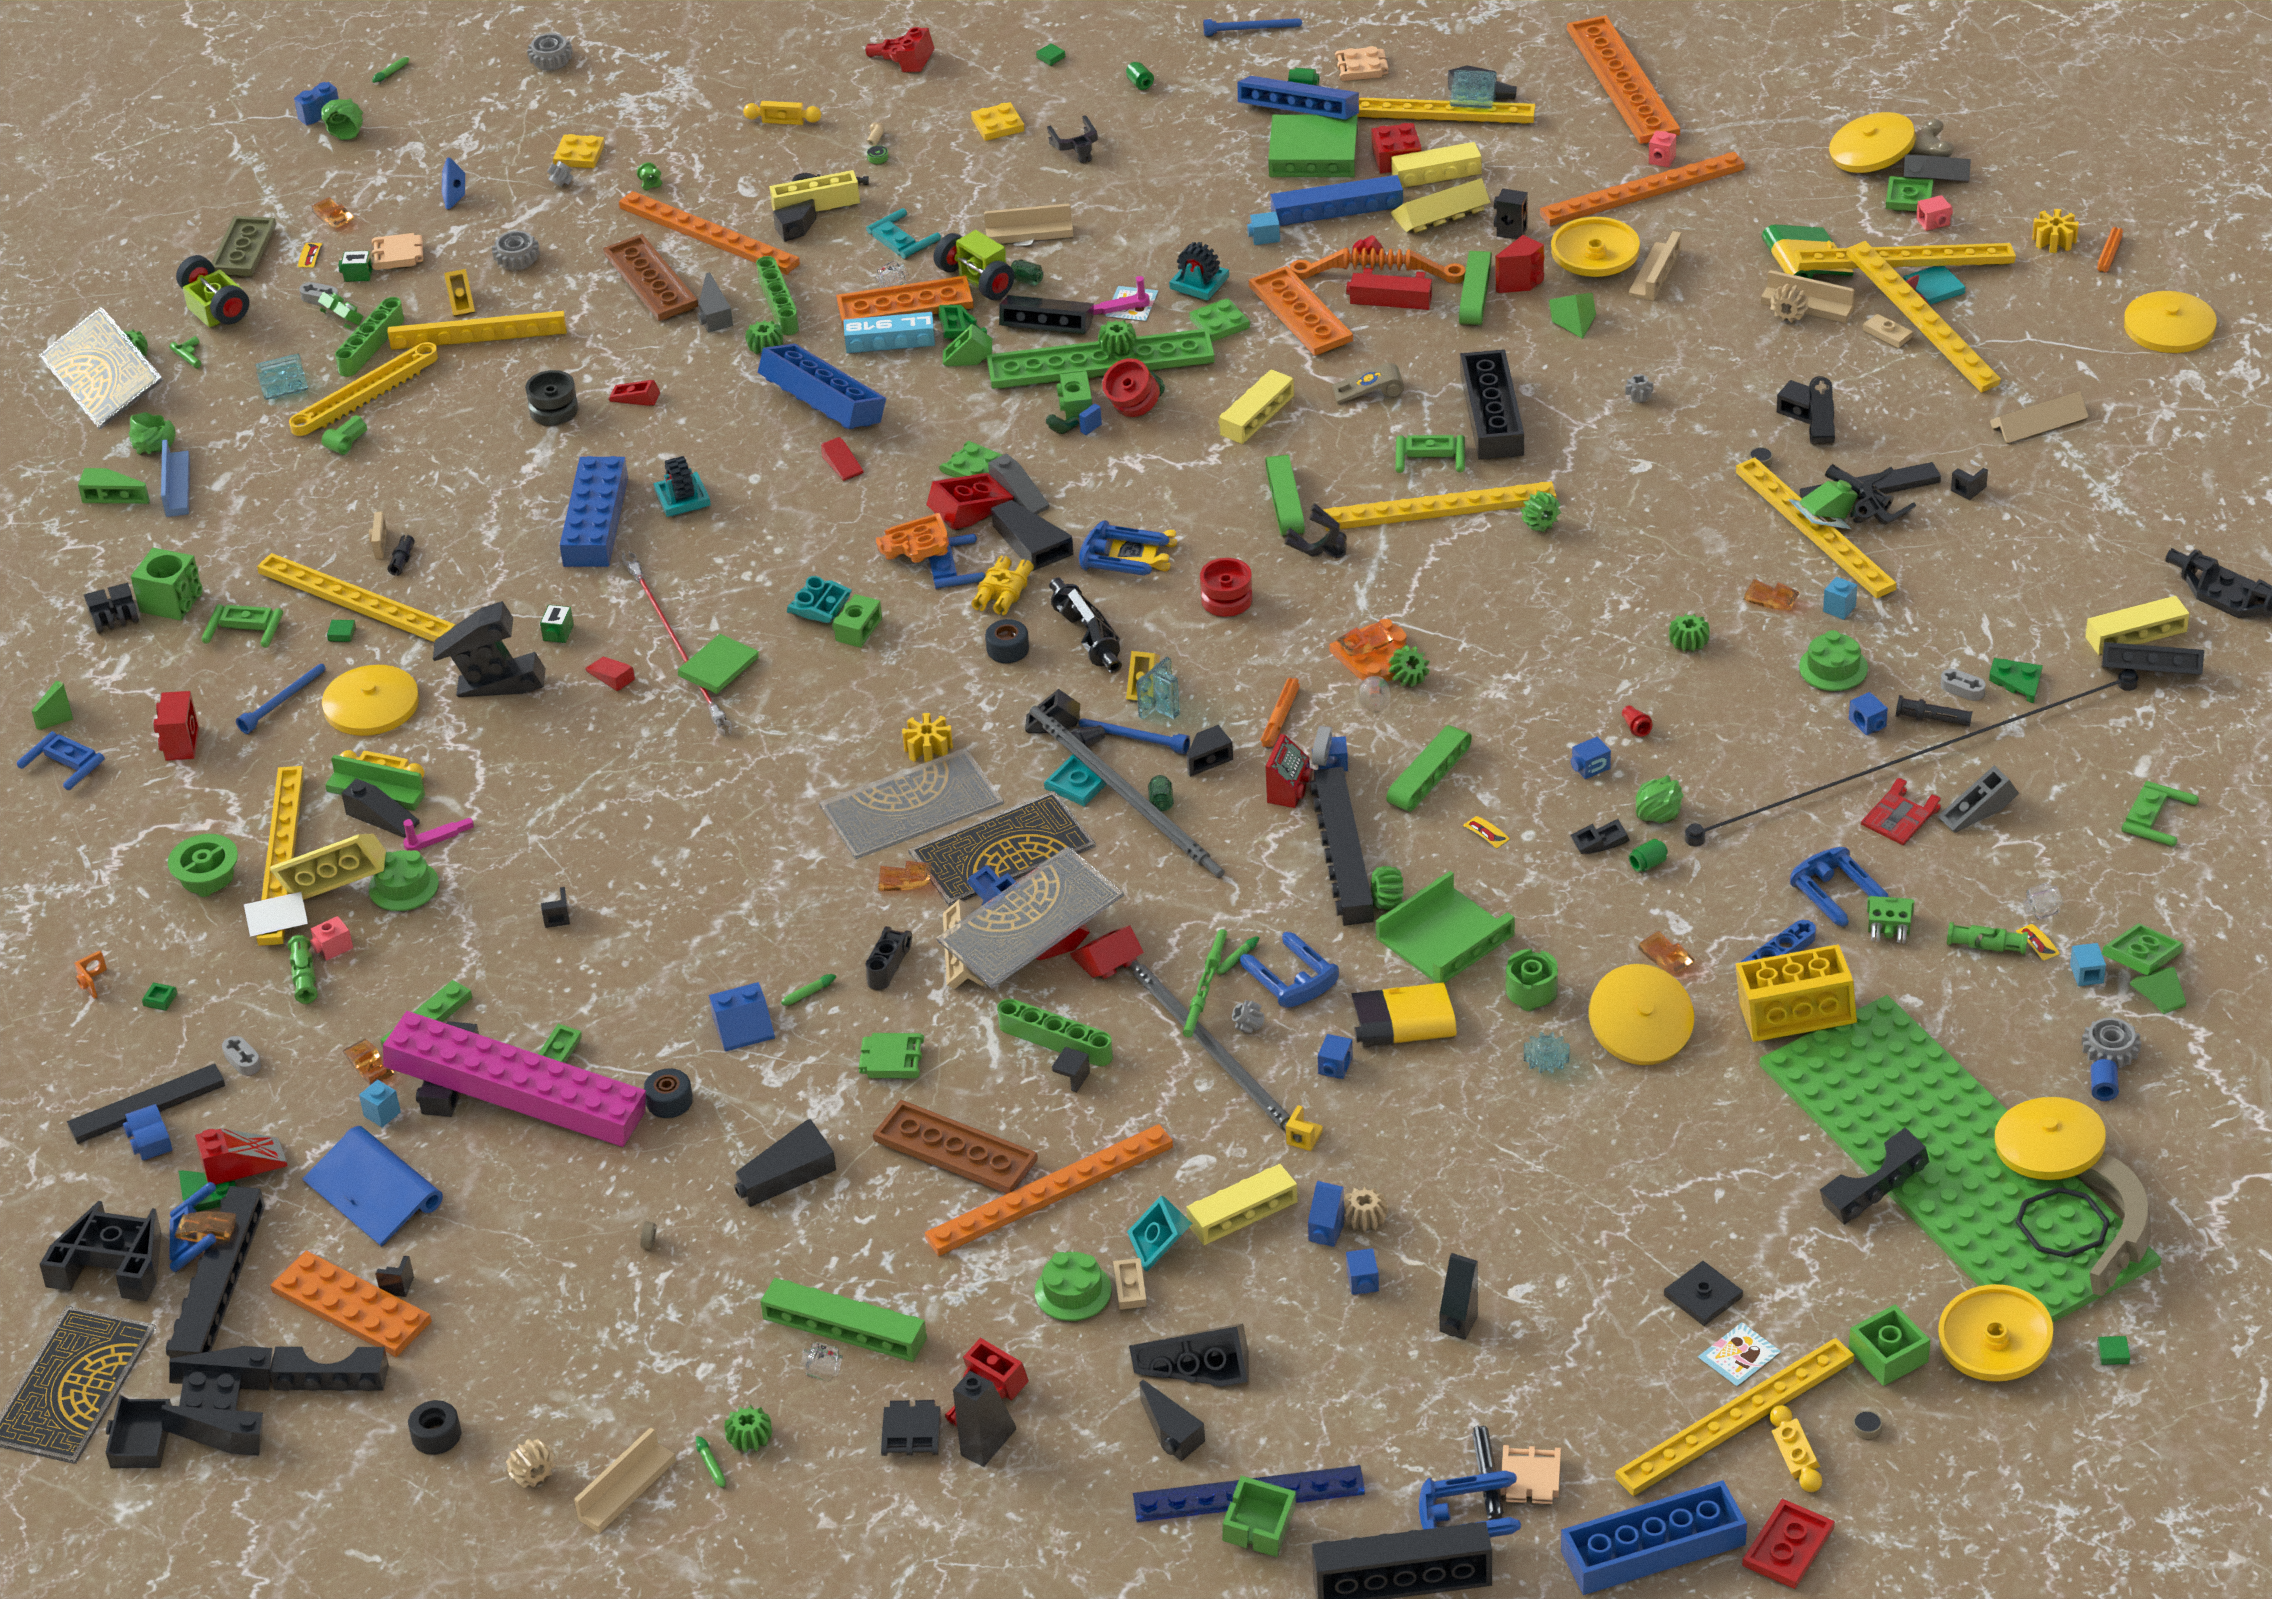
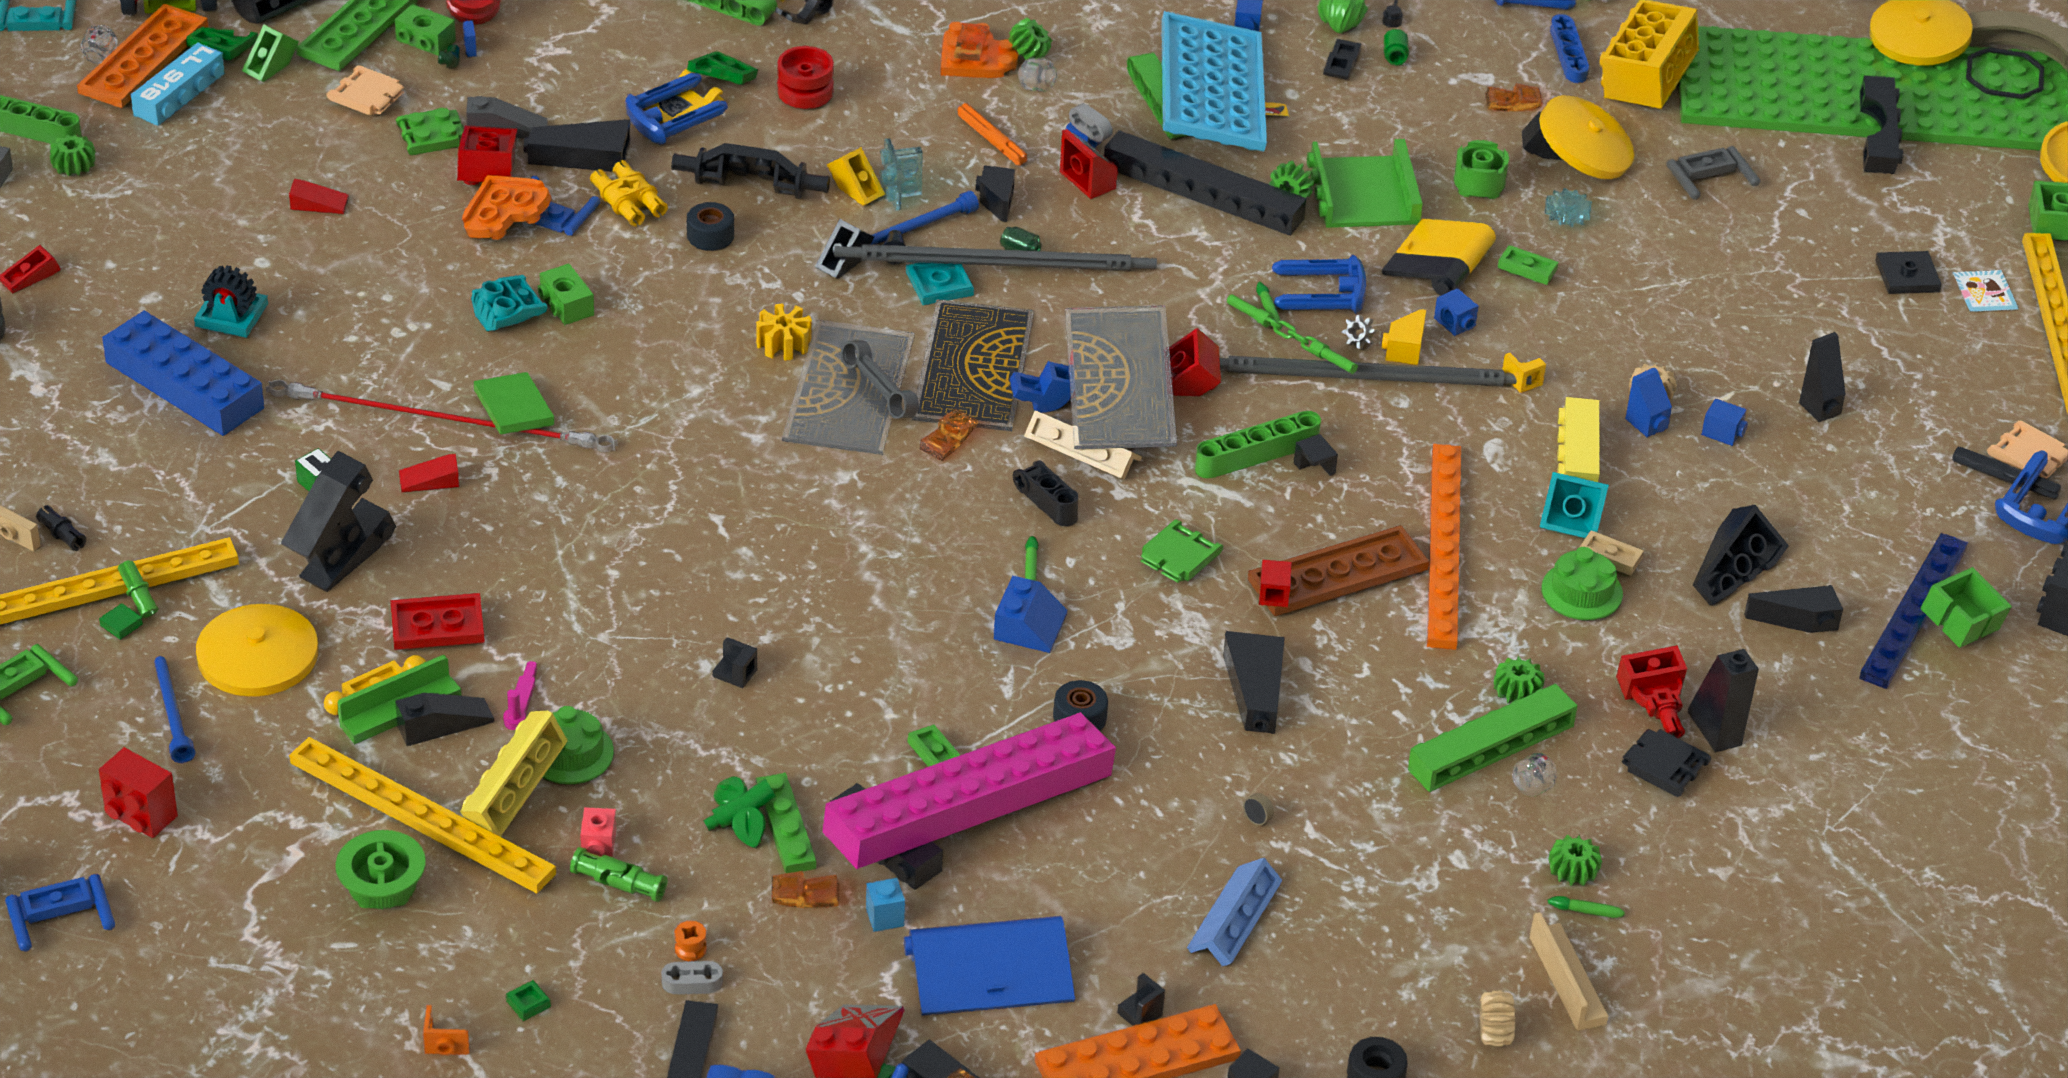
camera: 60 degrees left, 0 degrees up
white sticker [244,892,308,937] -> none
blue brick [757,343,886,429] -> none
none -> bright green axle [118,560,159,618]
none -> light nougat plate [326,65,404,115]
none -> red plate [390,593,485,650]
none -> orange wheel [675,920,707,961]
none -> green wing [687,51,758,85]
none -> green plant [703,777,776,849]
none -> dark grey piece [841,340,919,419]
none -> medium azure piece [1161,11,1267,151]
none -> medium blue panel [1187,858,1283,966]
none -> red brick [1259,559,1292,607]
none -> yellow slope [1381,309,1426,365]
none -> bright green gear [1493,656,1545,704]
none -> bright green plate [1498,245,1558,285]
none -> dark grey plate [1666,146,1760,200]

